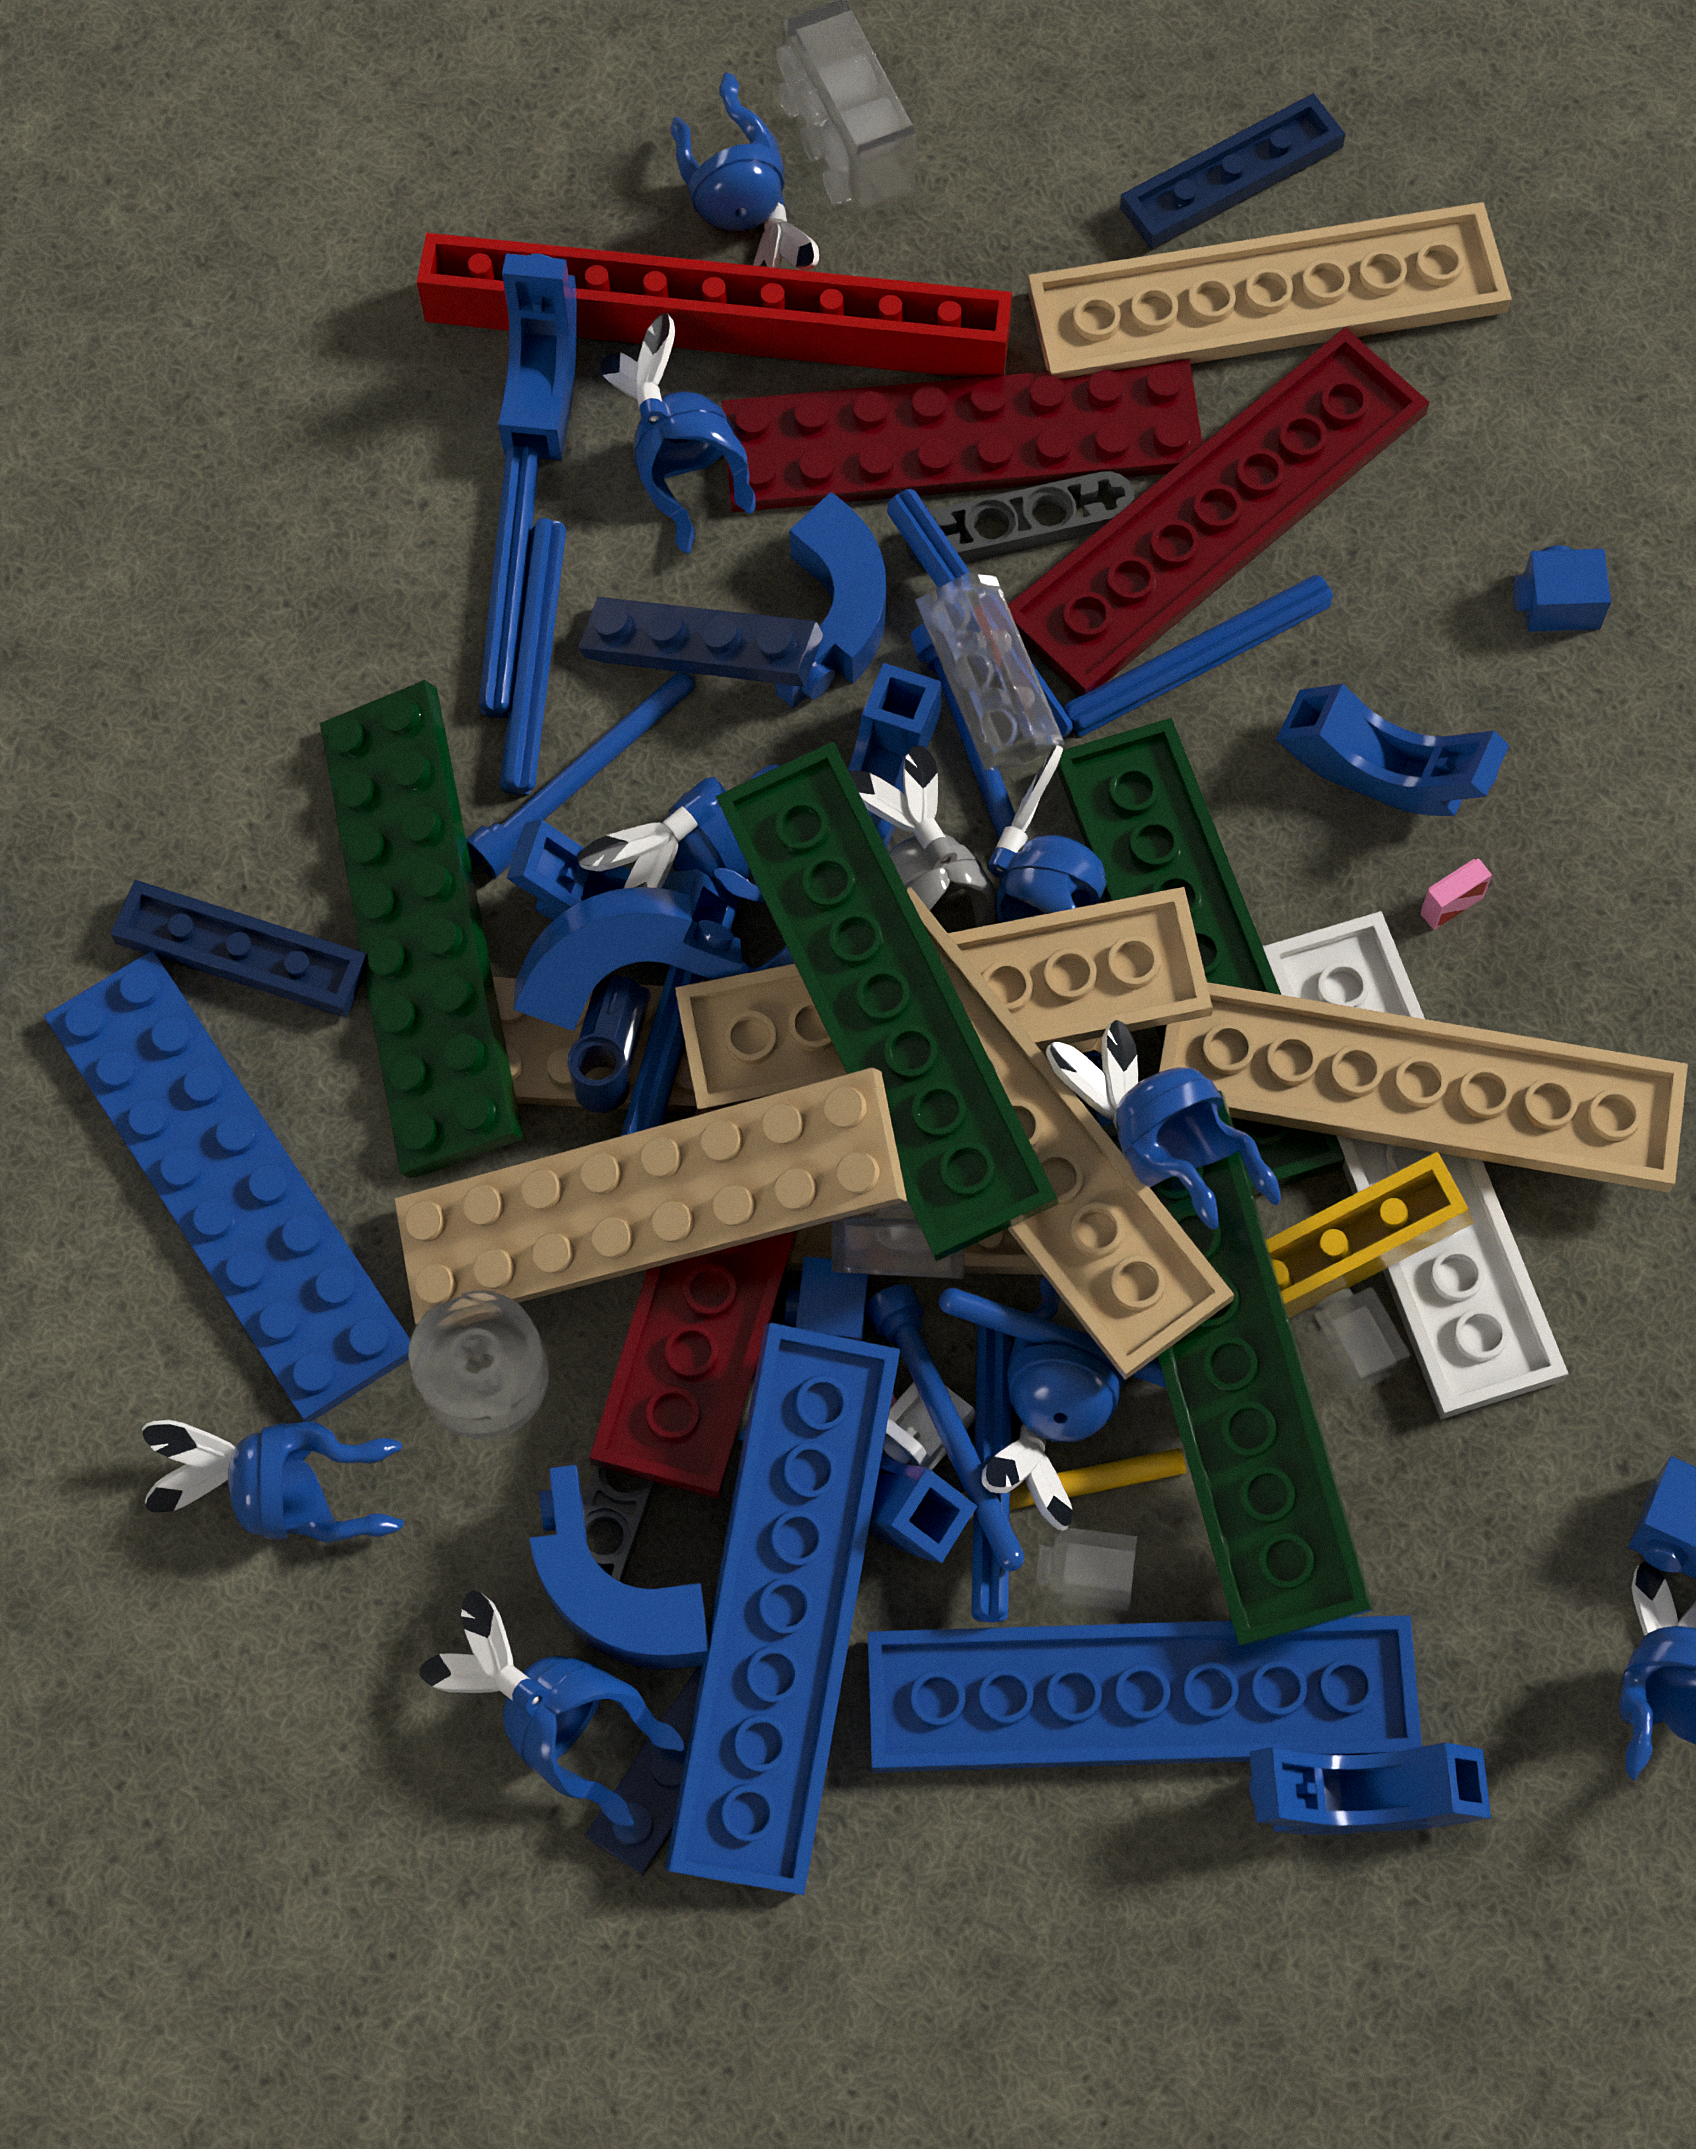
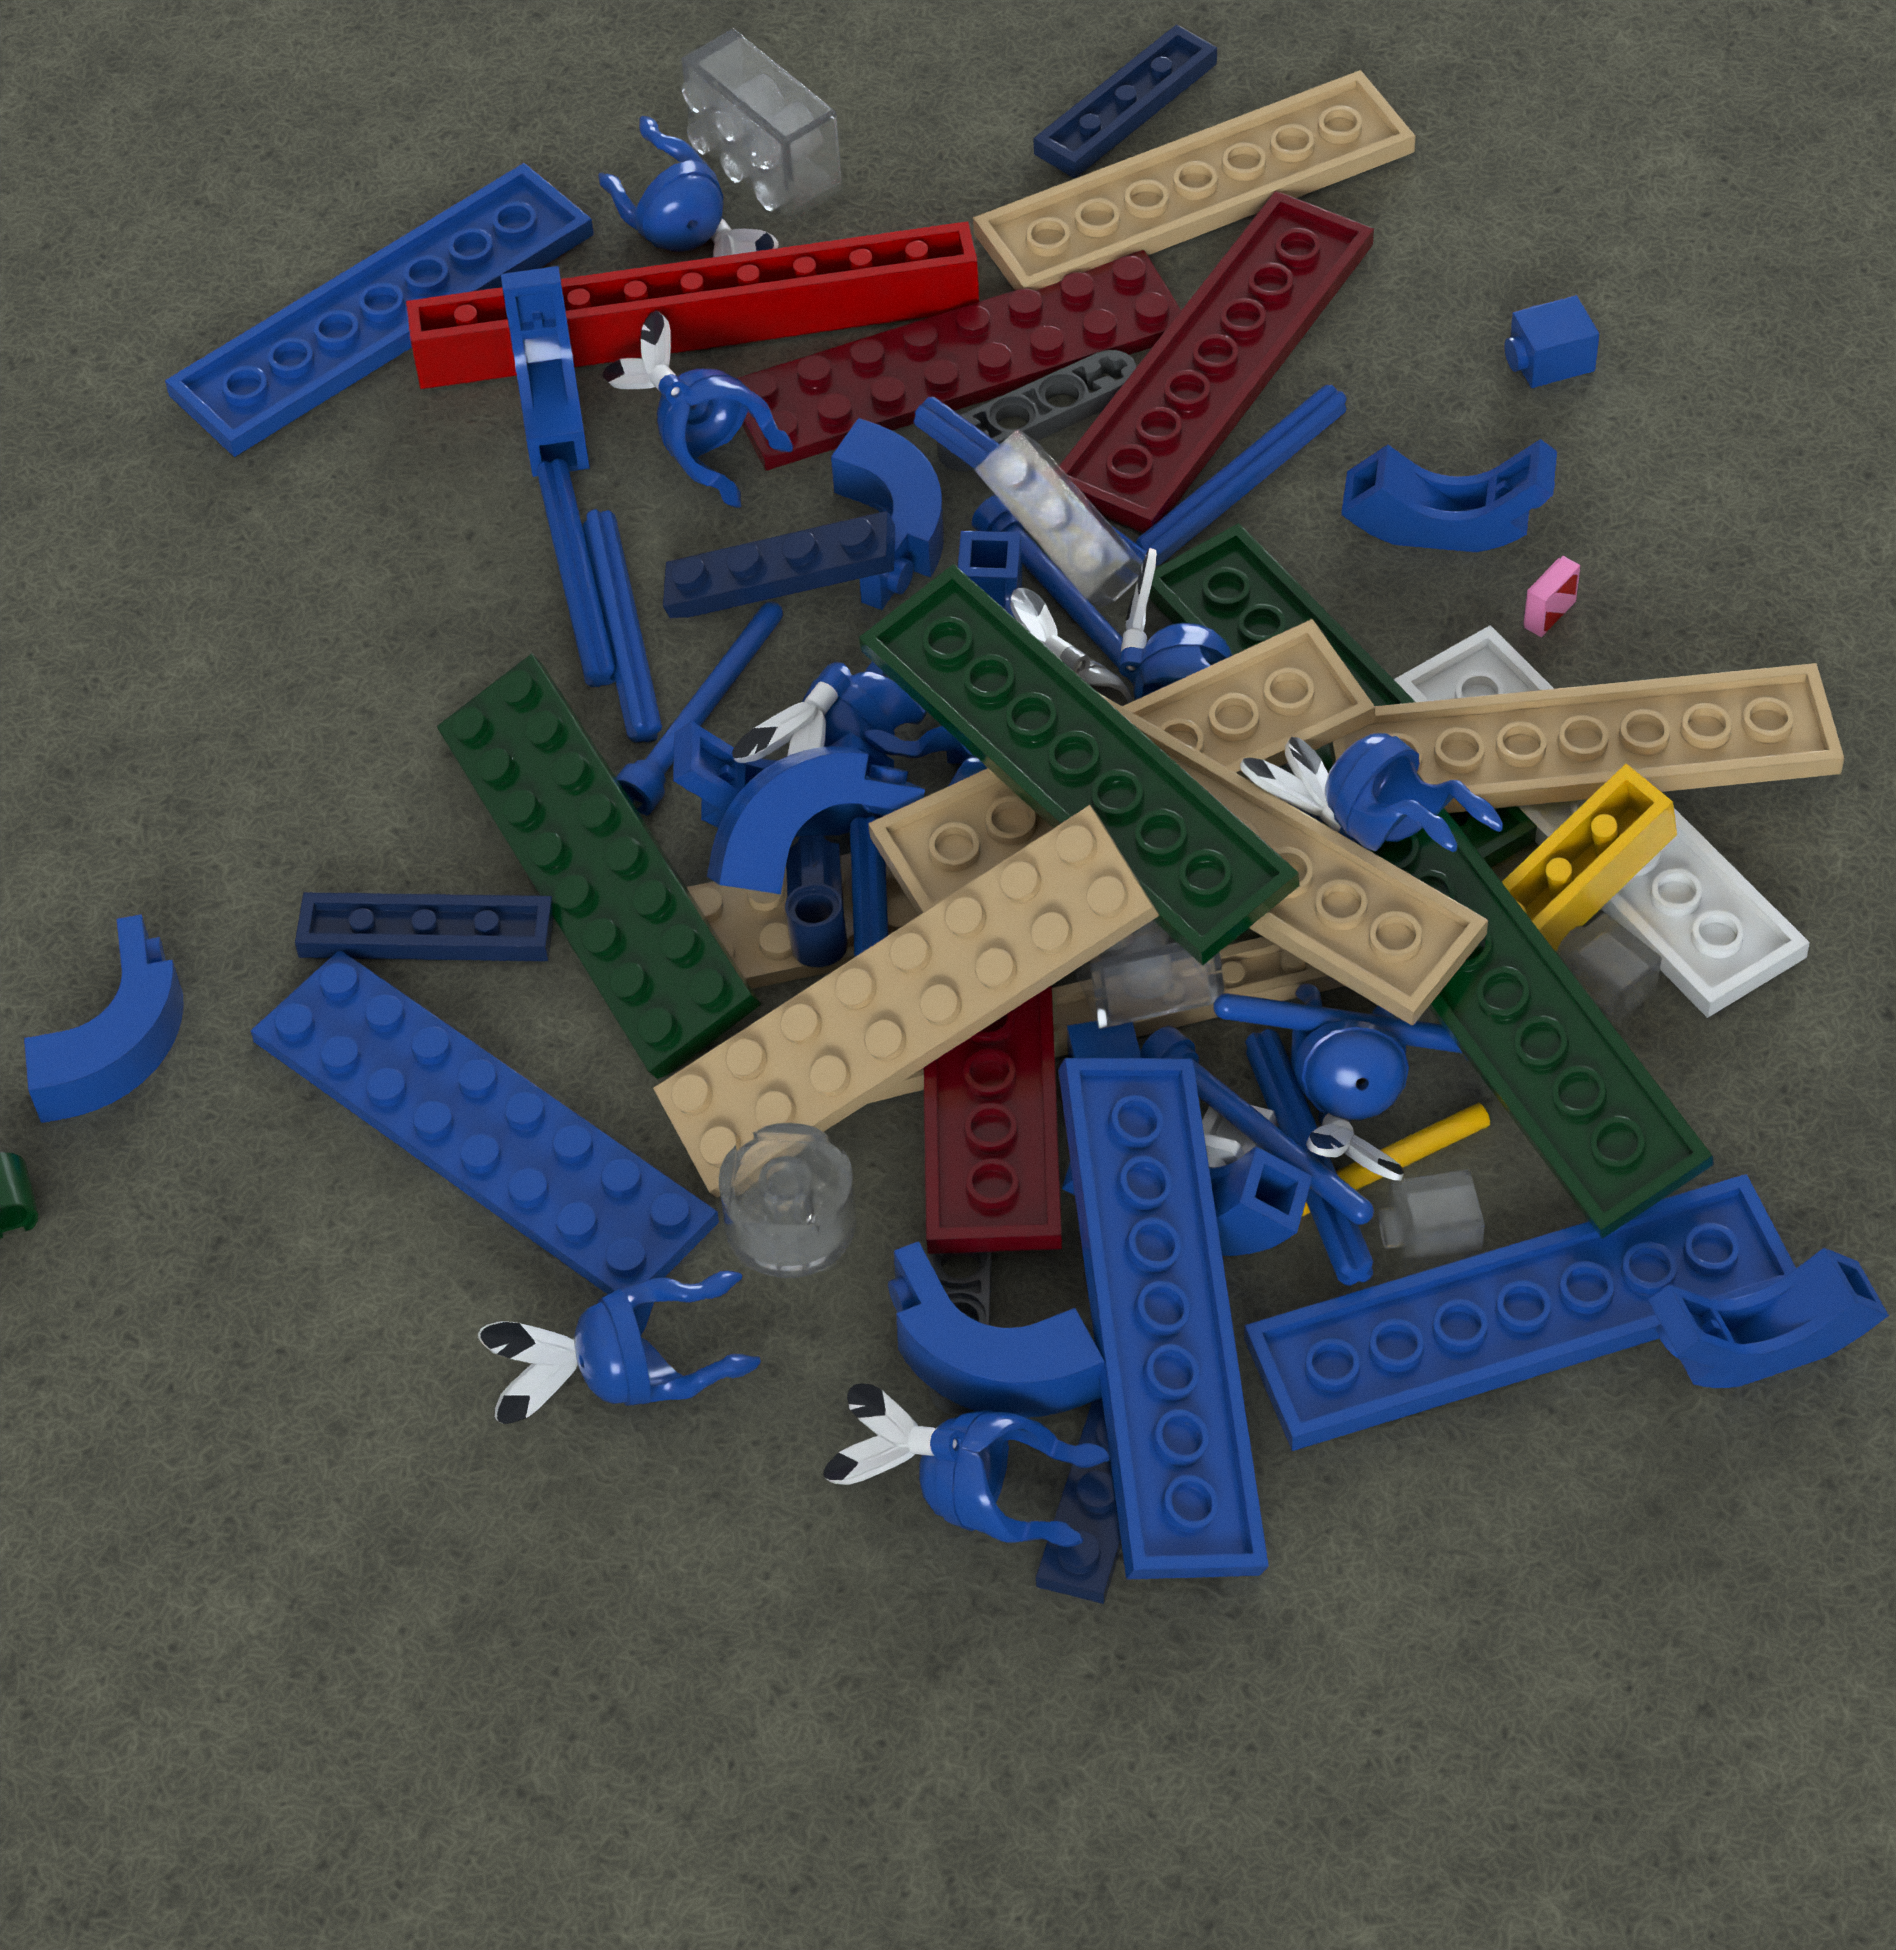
camera: 15 degrees left, 15 degrees down
none -> blue plate [165,163,594,457]

